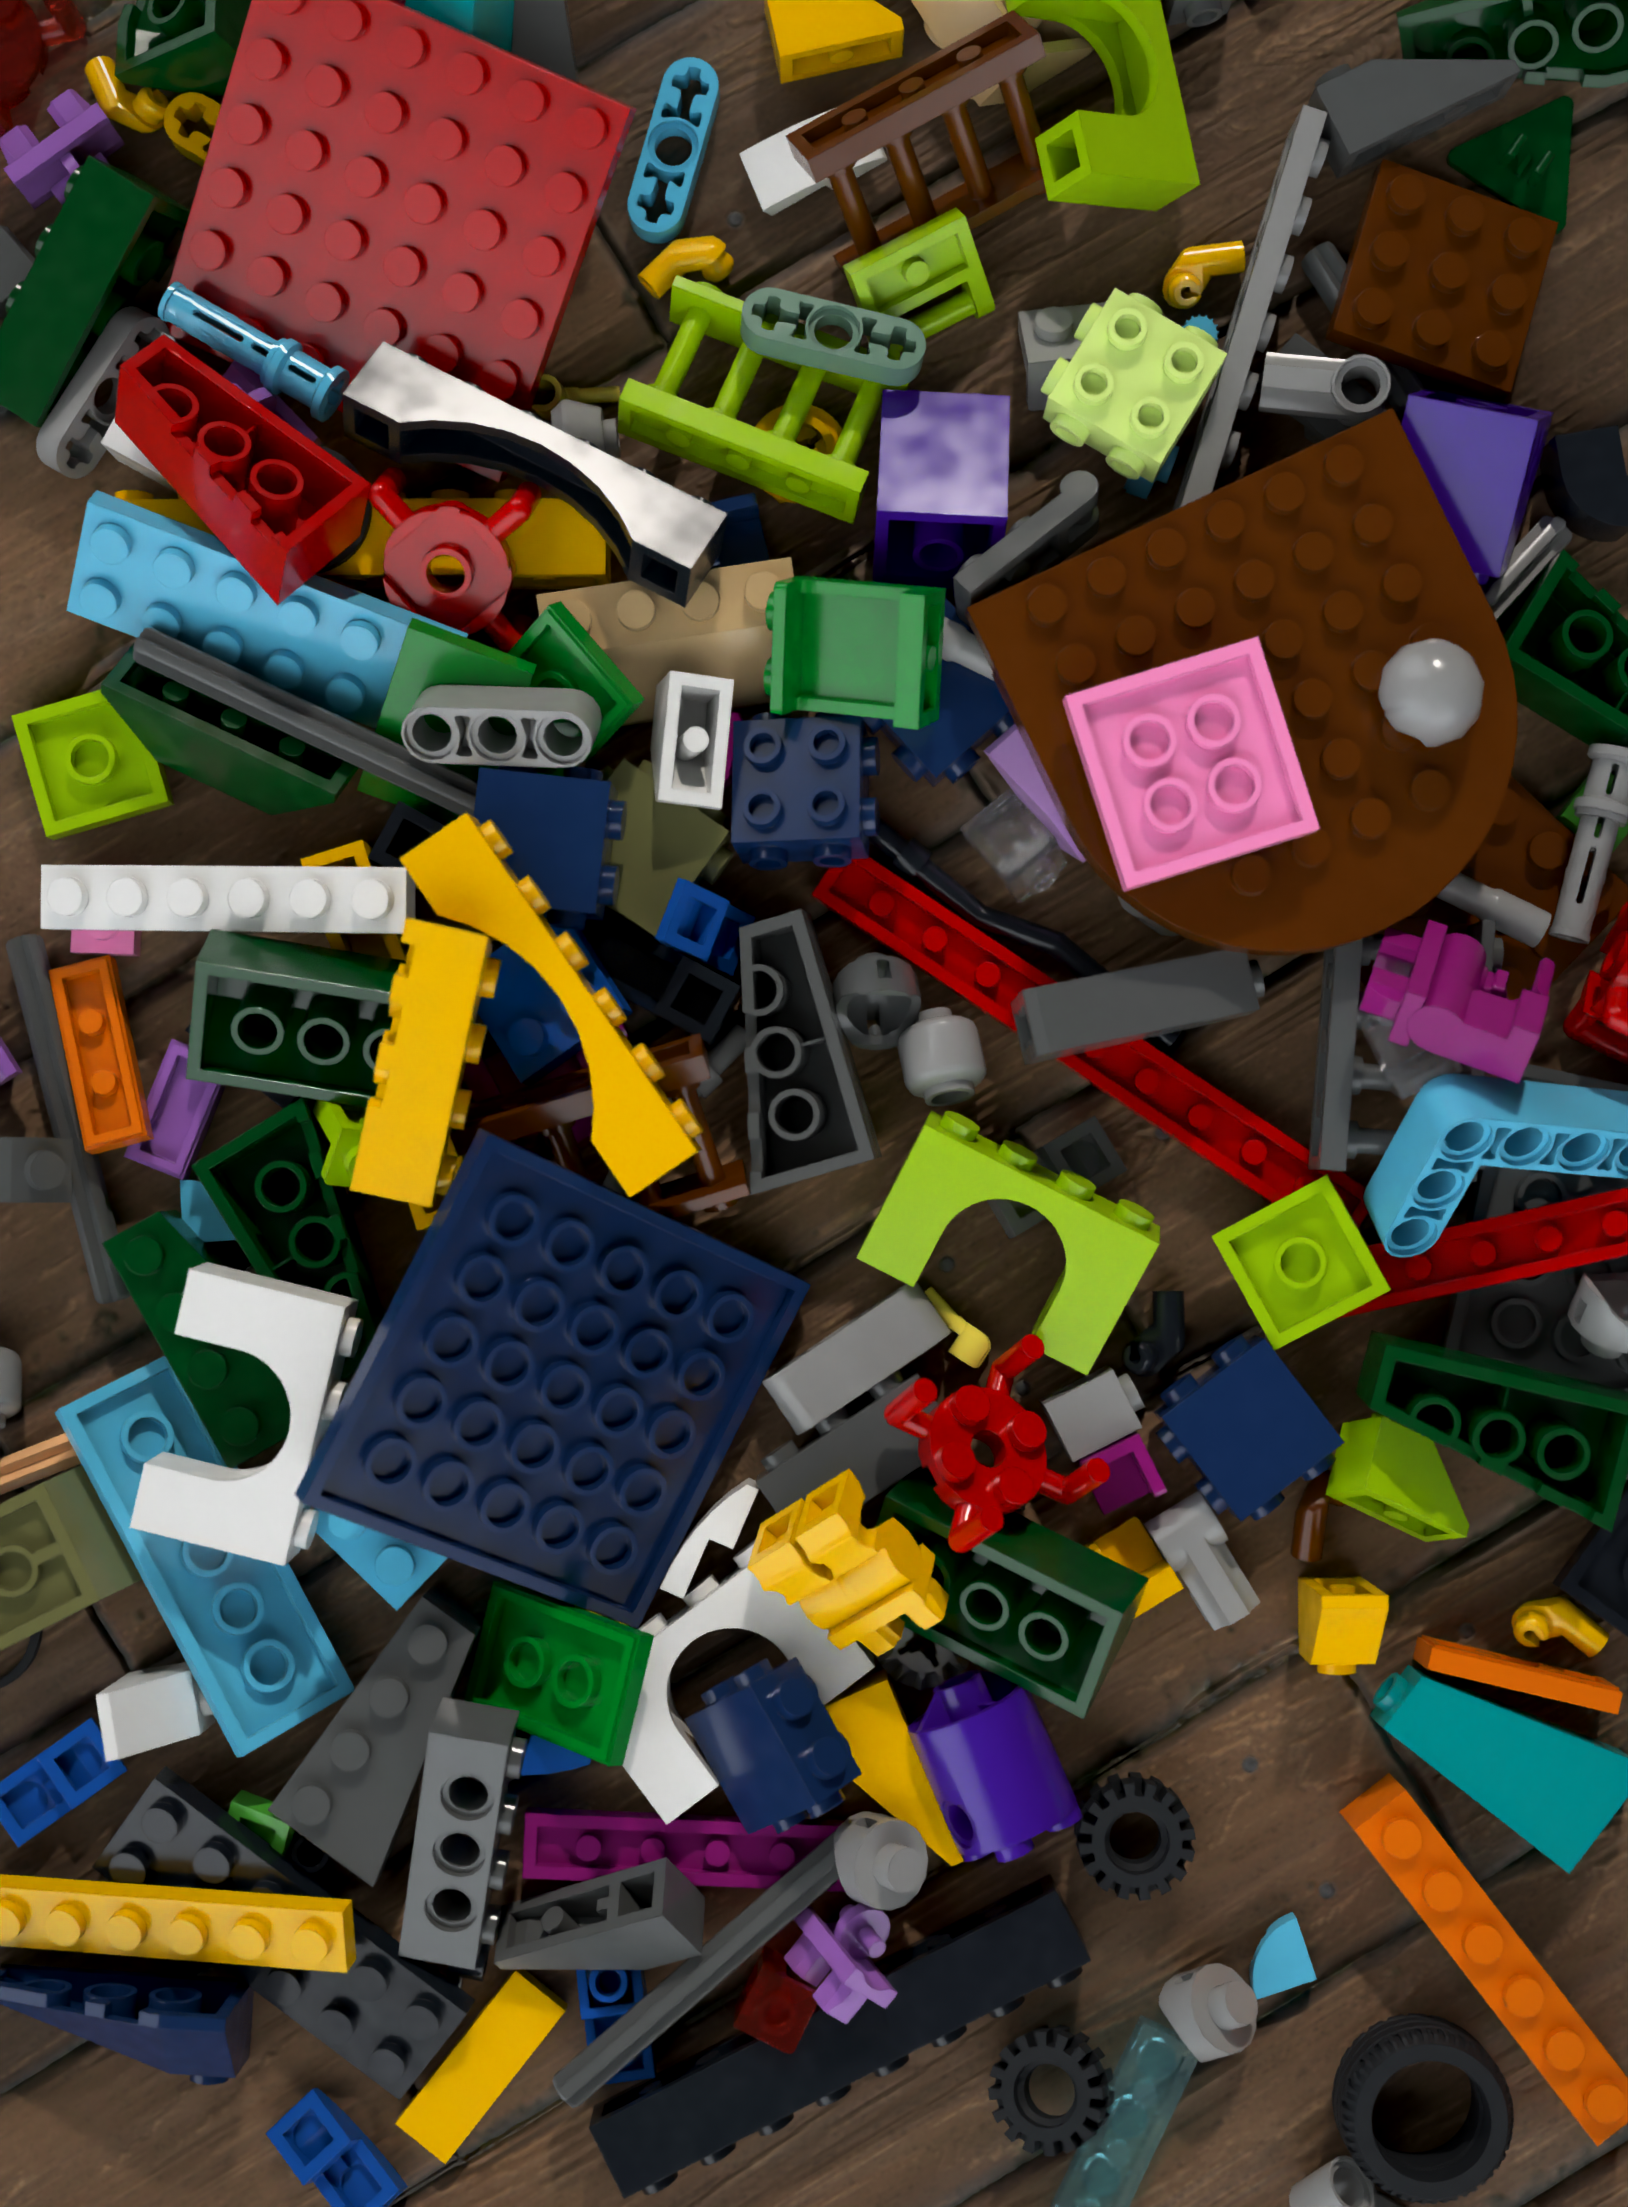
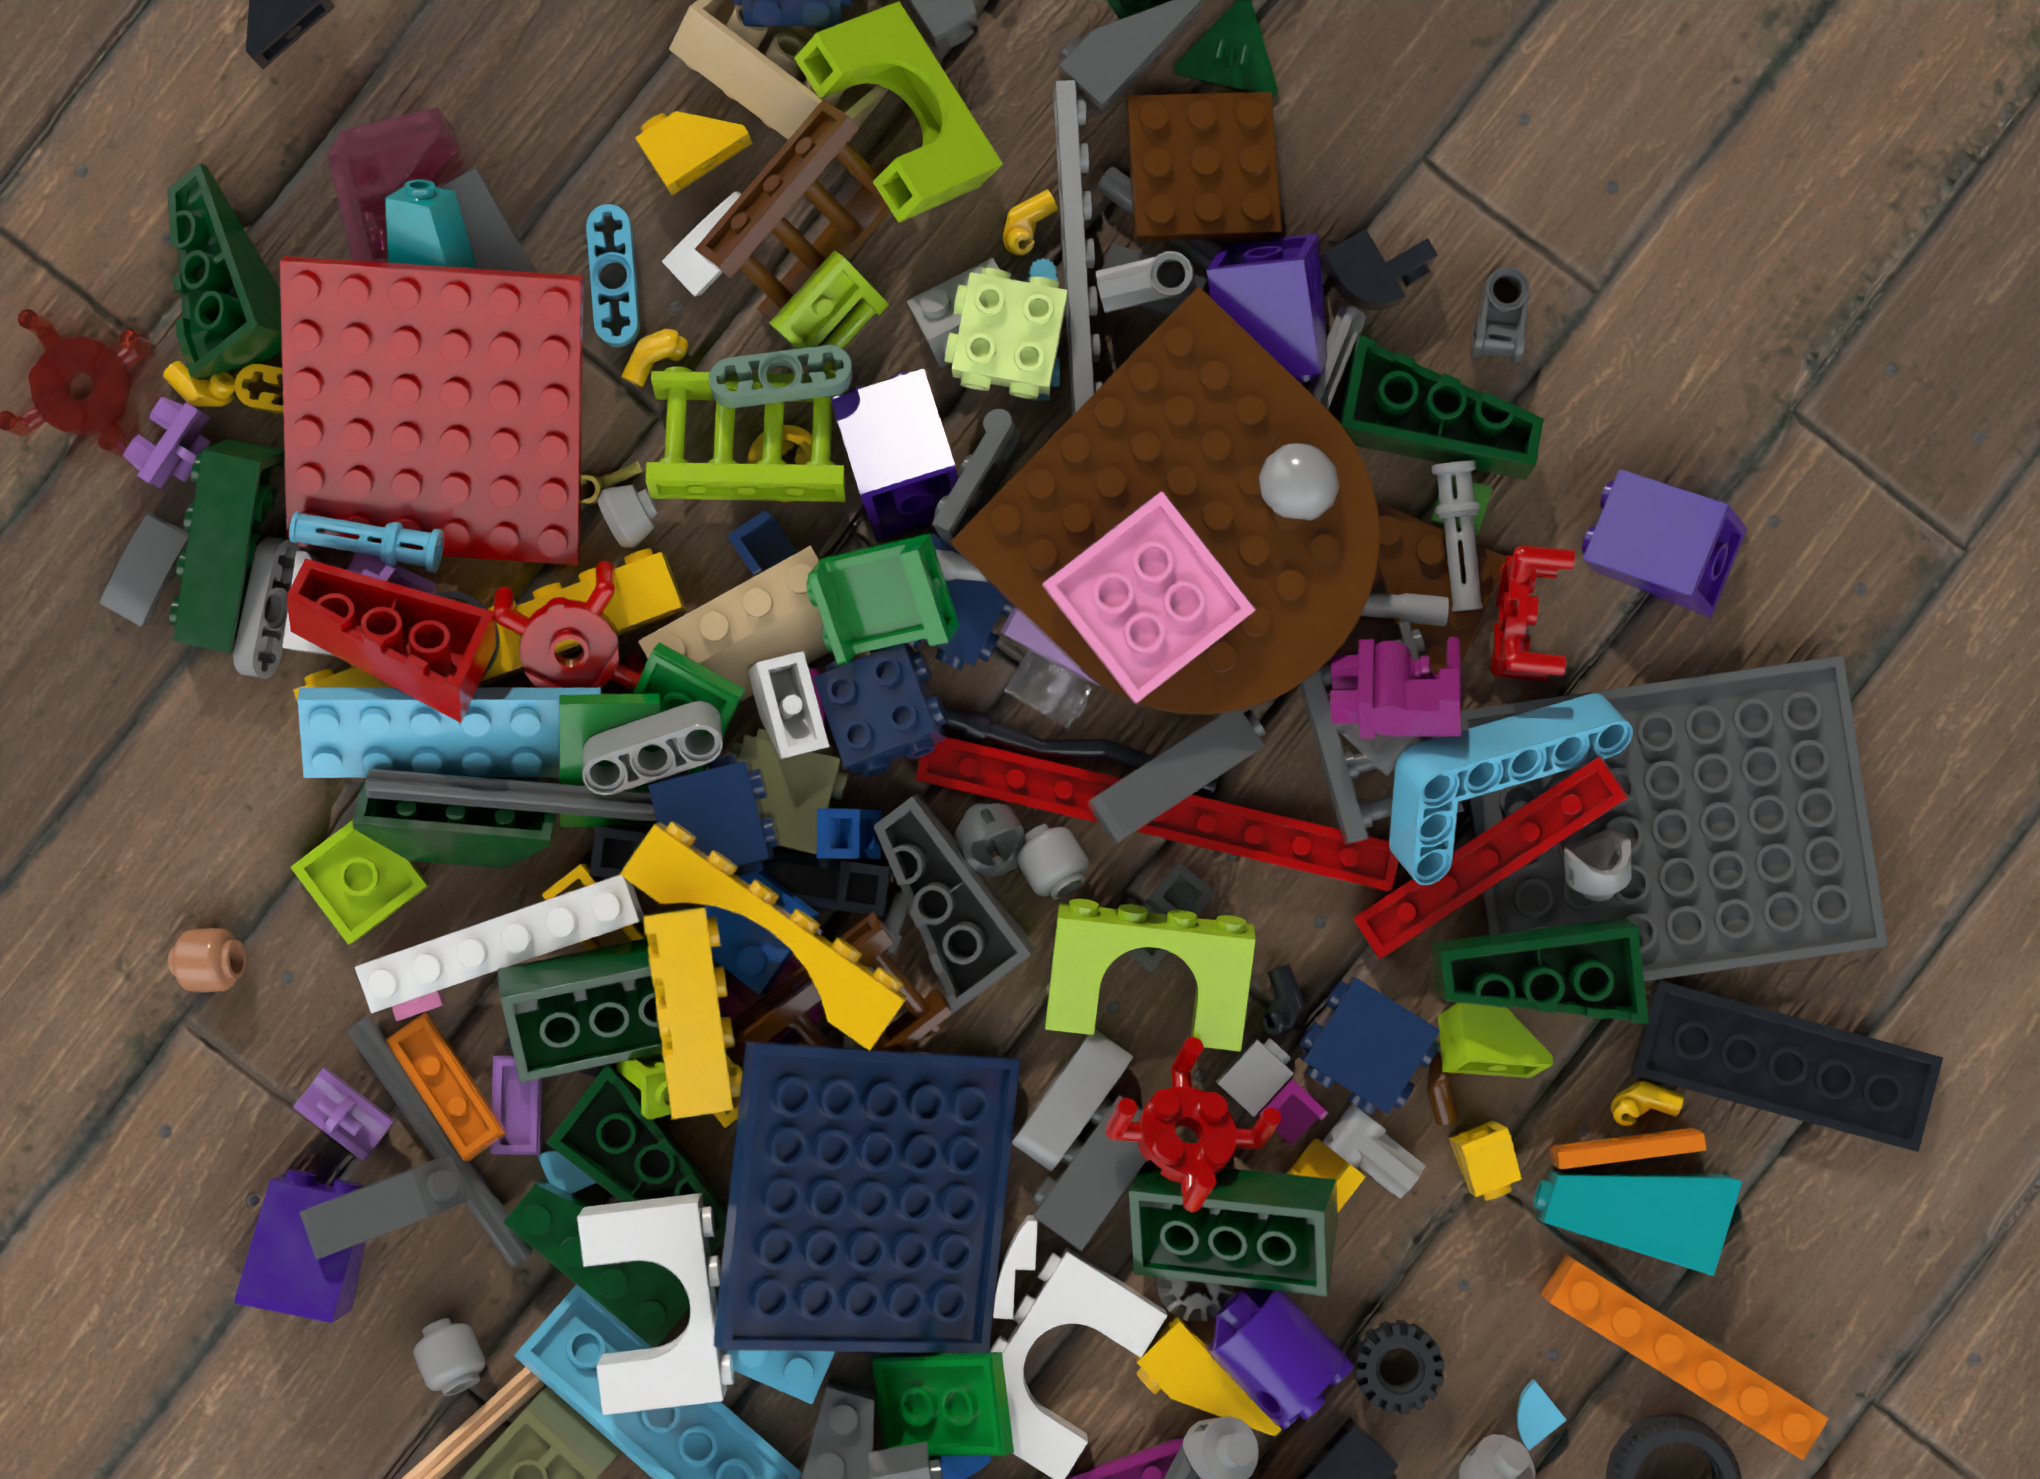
camera: 25 degrees left, 0 degrees up
arch [342,341,728,608] -> none
dark blue brick [684,1657,862,1835] -> none
yellow hips [747,1468,949,1657] -> none
light yellow hand [925,1286,991,1368] -> none
lime plate [1211,1174,1391,1351] -> none

